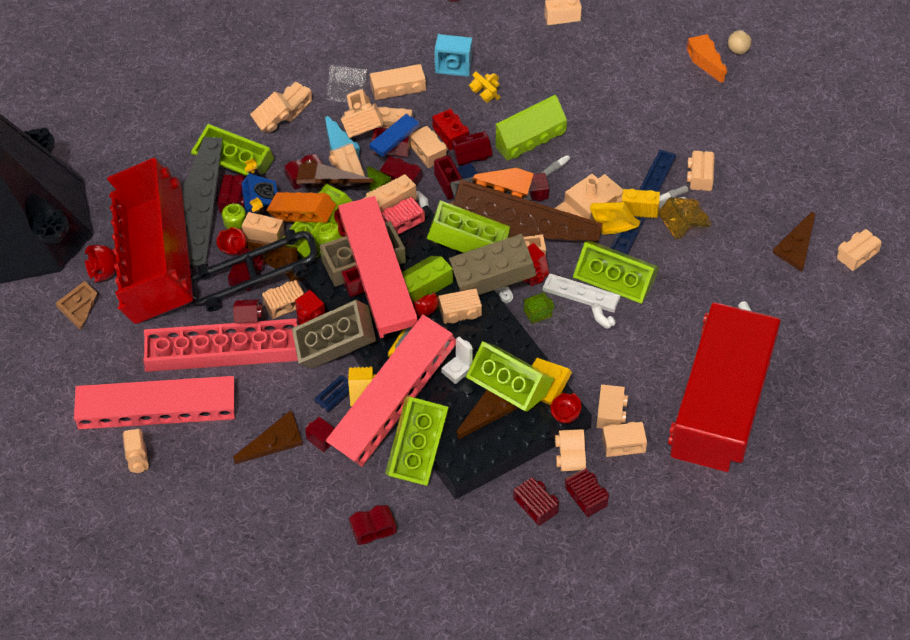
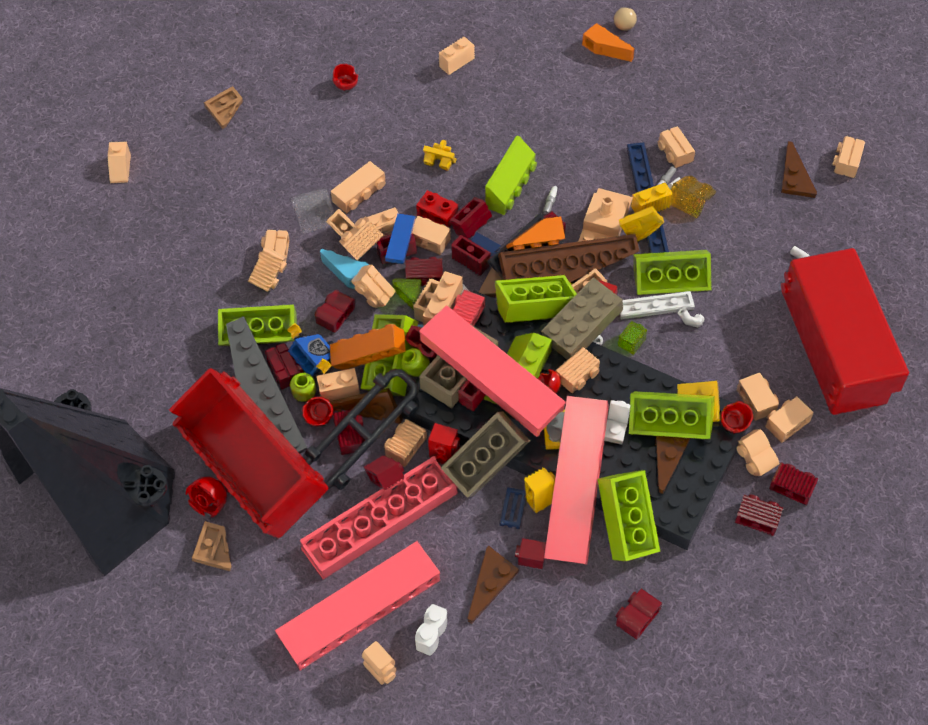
camera: 30 degrees left, 5 degrees up
reddish brown wedge [297,160,376,188] -> none
medium azure brick [435,34,472,77] -> none
none -> white brick [415,604,447,655]

